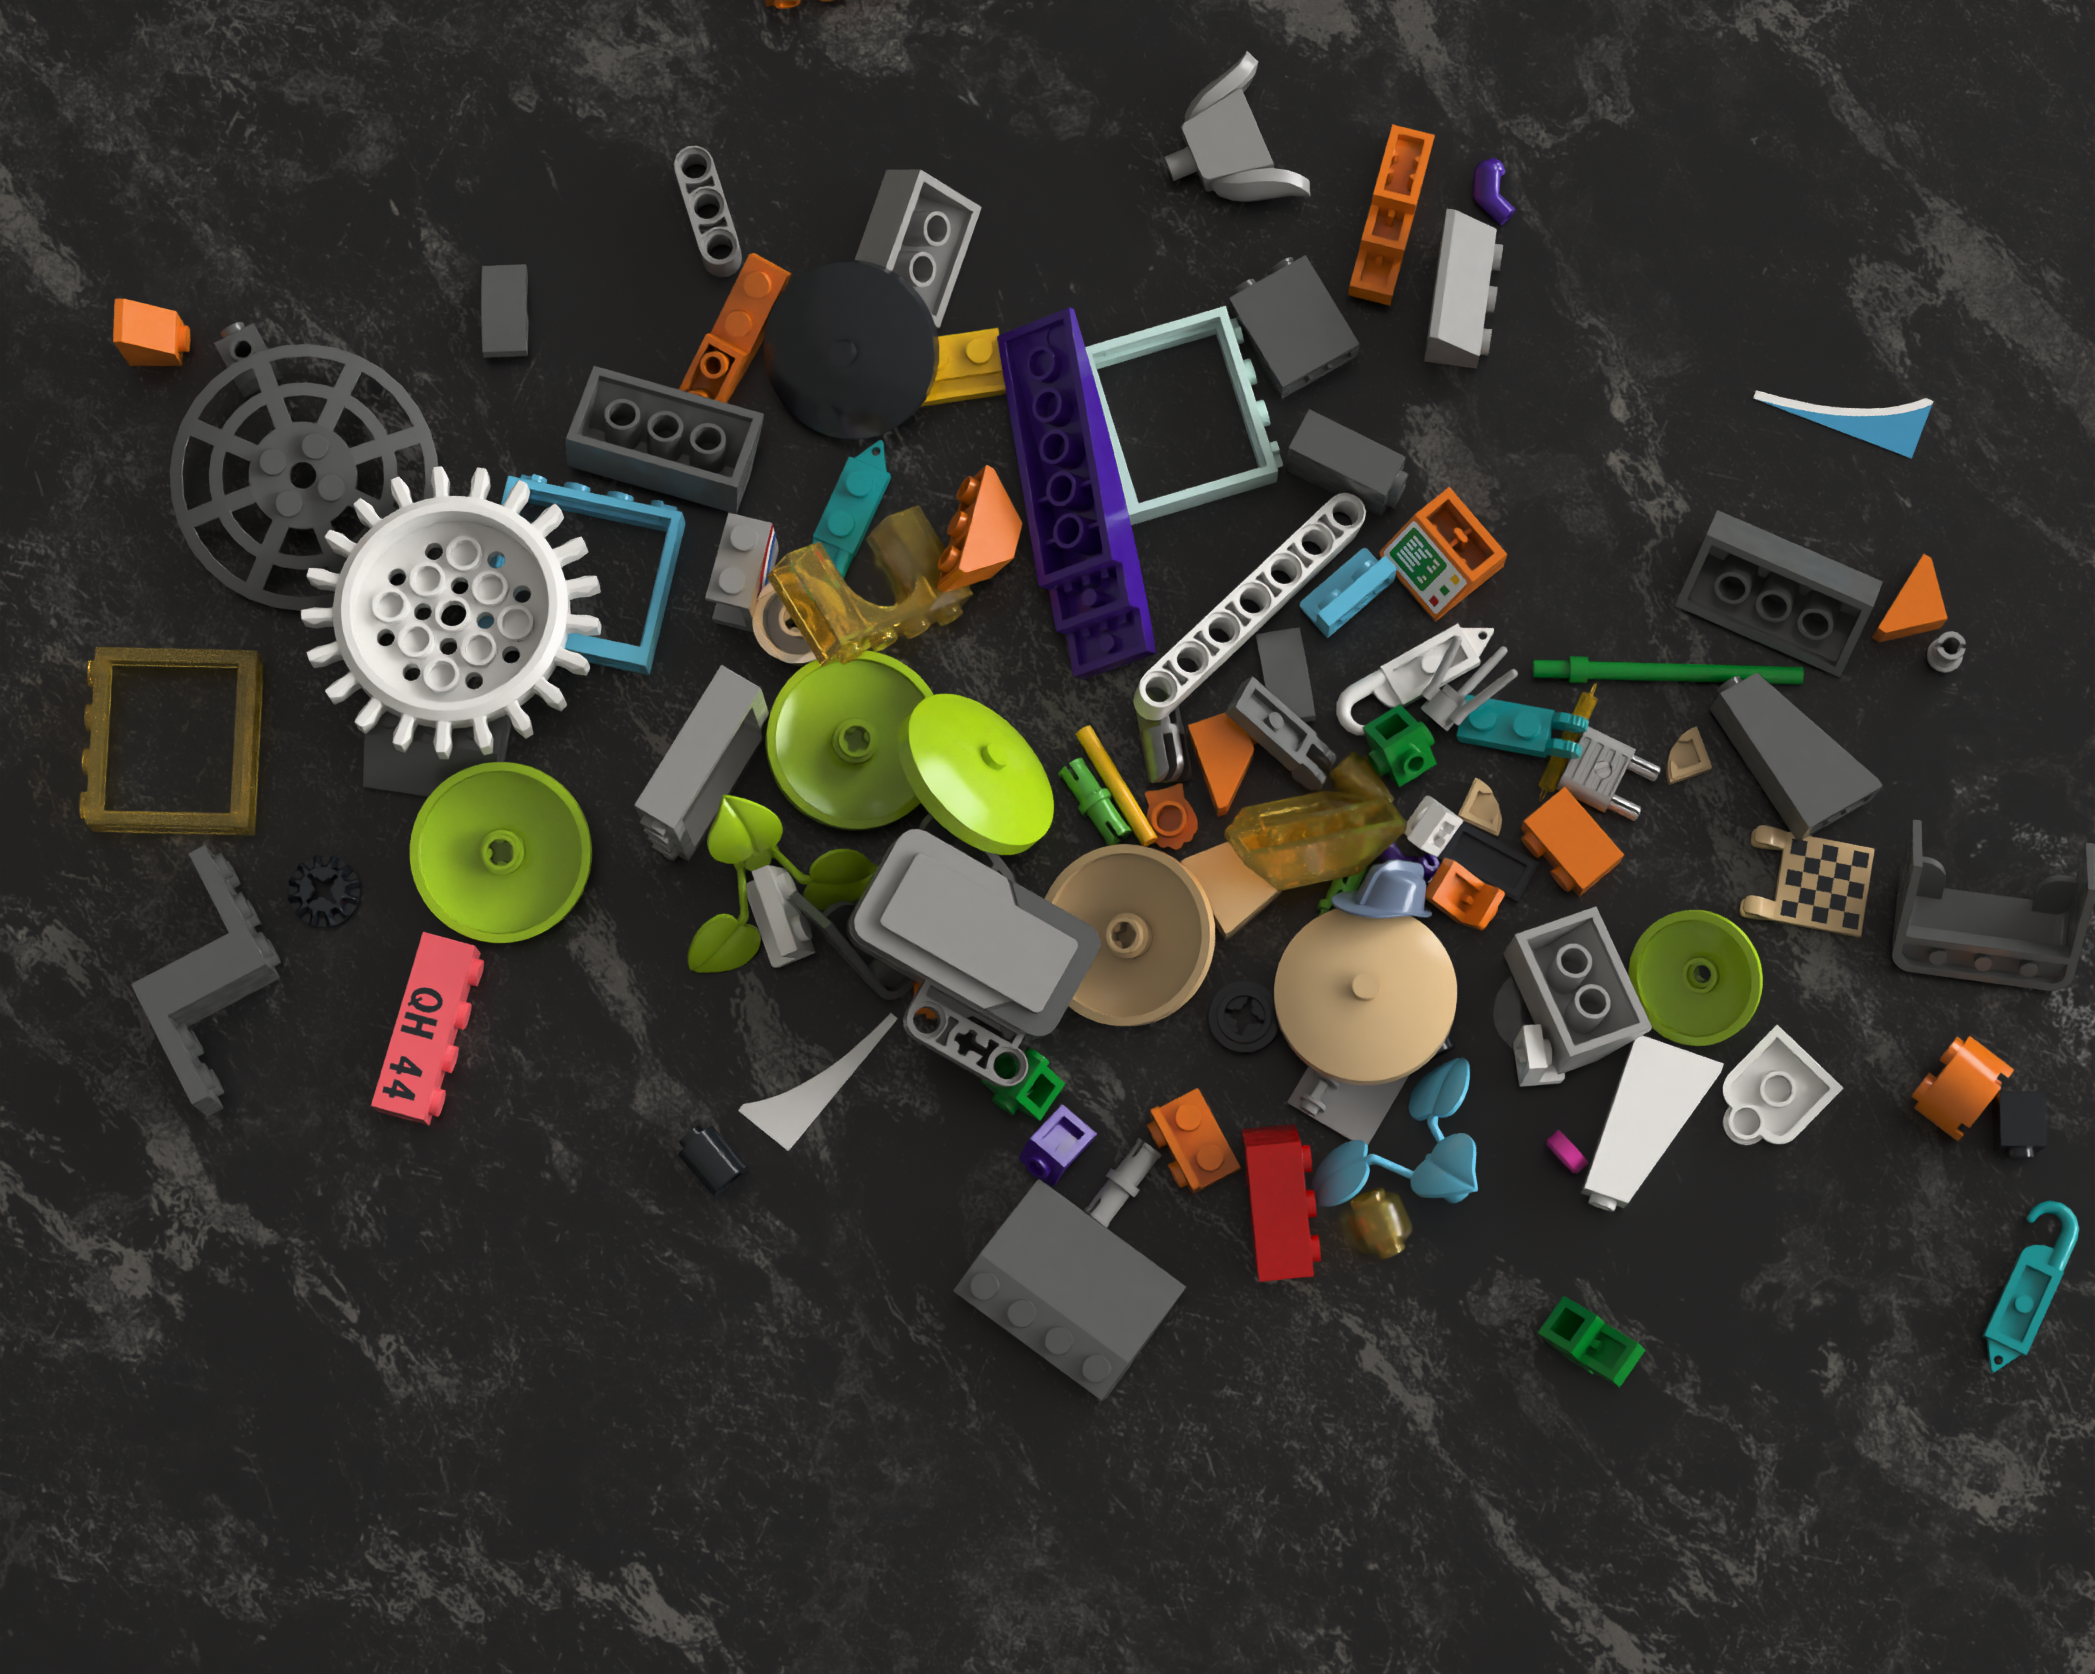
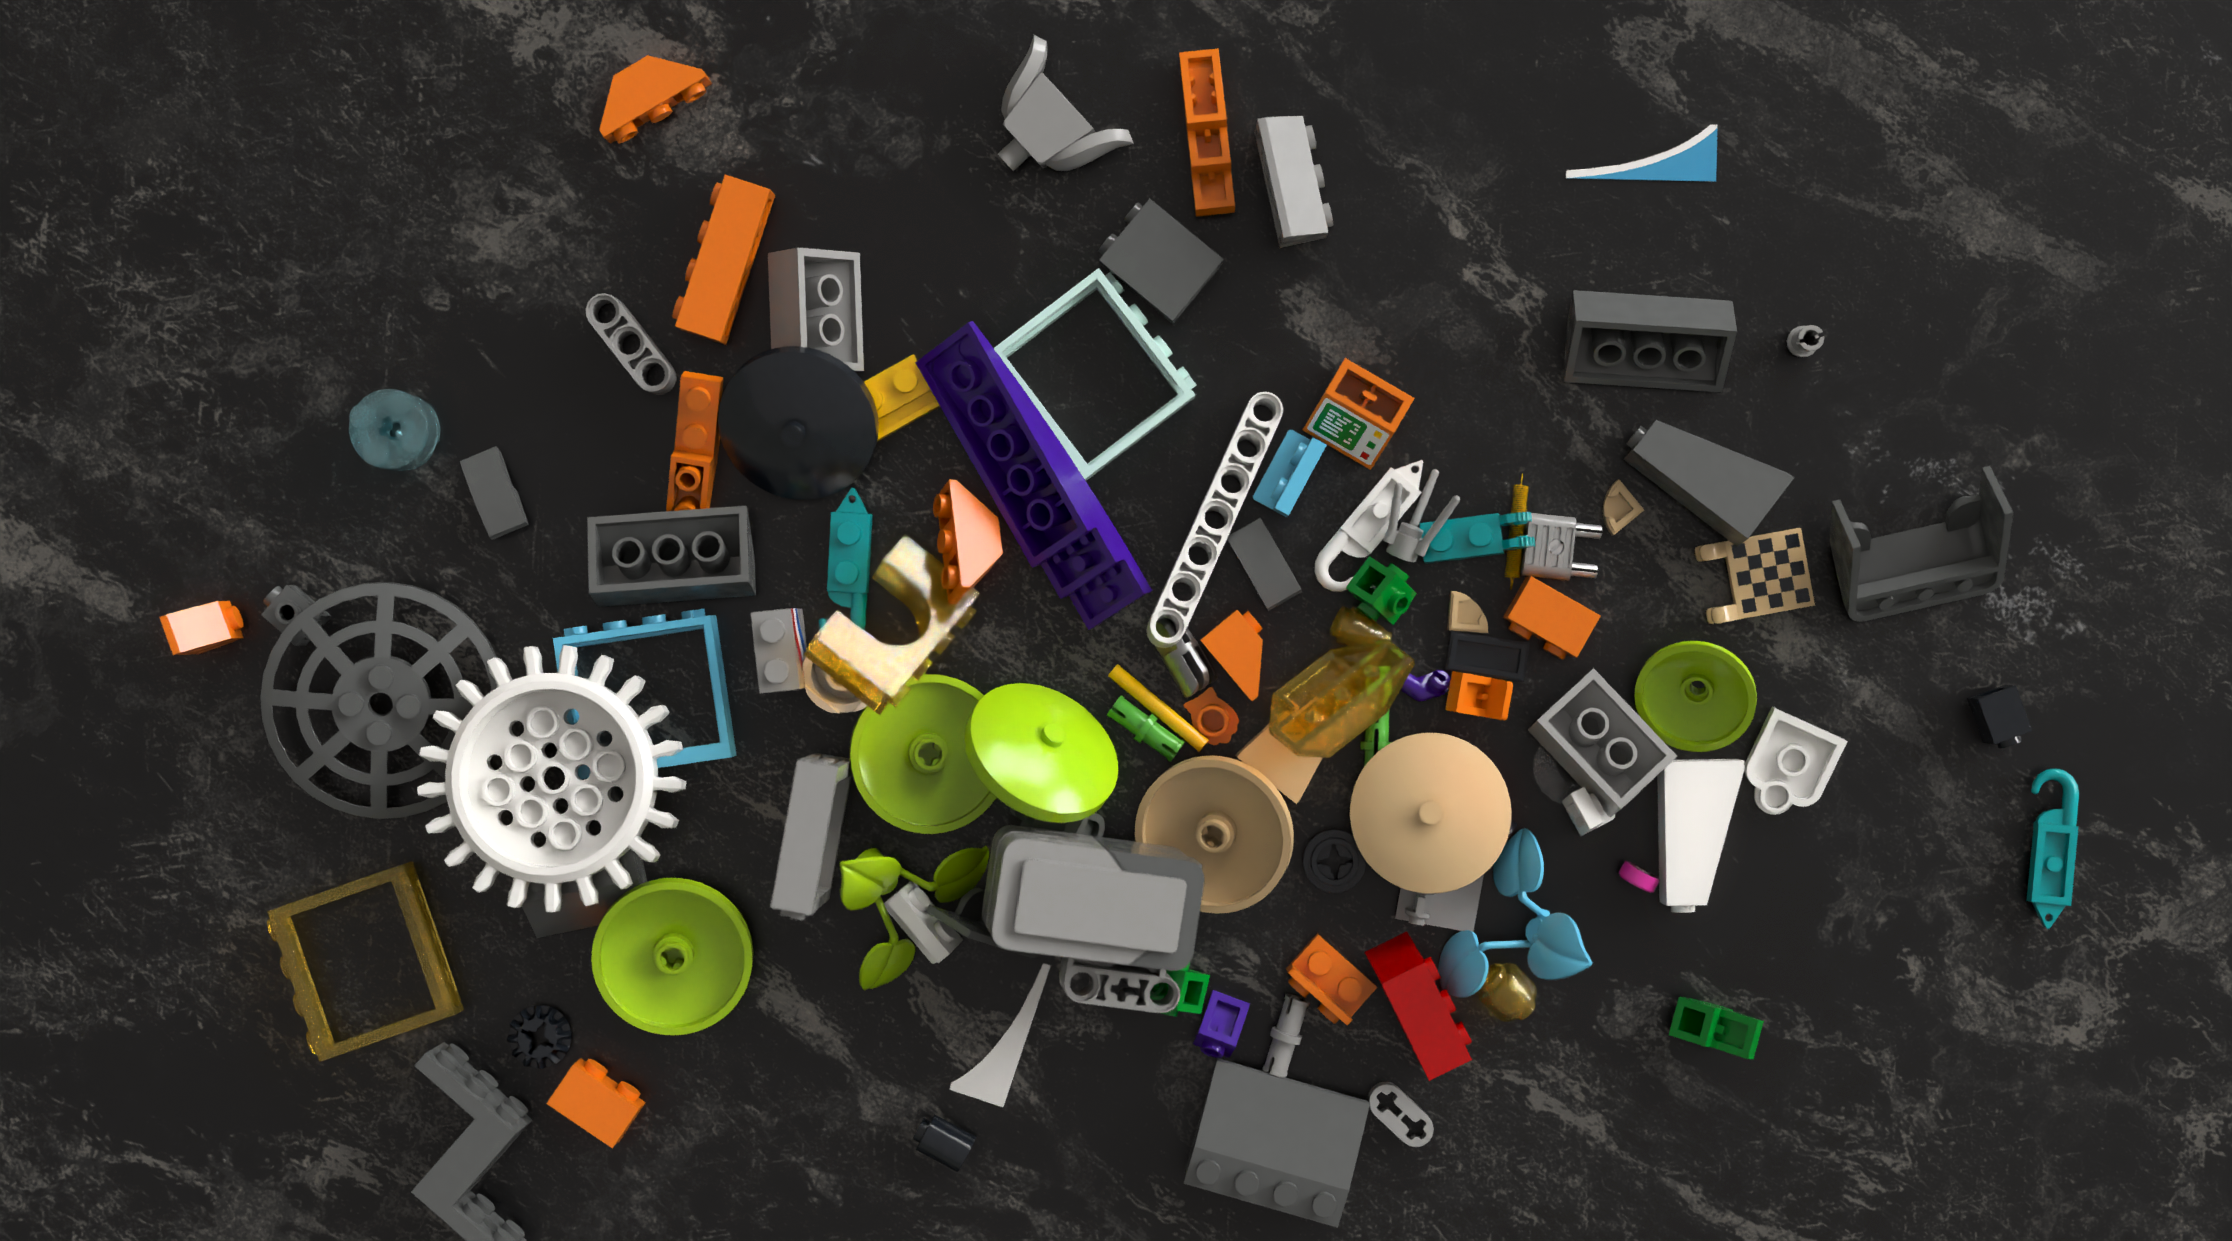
camera: 25 degrees left, 10 degrees up
coral brick [371,932,484,1126] -> none
dark grey hinge [1225,676,1336,791] -> none
dark grey brick [1286,409,1409,517] -> none
sand blue piece [1332,859,1432,918] -> none
white bracket [1403,796,1464,857] -> none
dark purple arm [1473,158,1516,225] -> none
green bar [1532,656,1804,685] -> none
orange slope [1872,554,1948,643] -> none
orange brick [1911,1036,2014,1142] -> none
none -> clear light blue brick [349,389,440,471]
none -> orange brick [546,1058,646,1148]
none -> orange brick [672,175,775,345]
none -> light grey beam [1367,1081,1434,1147]

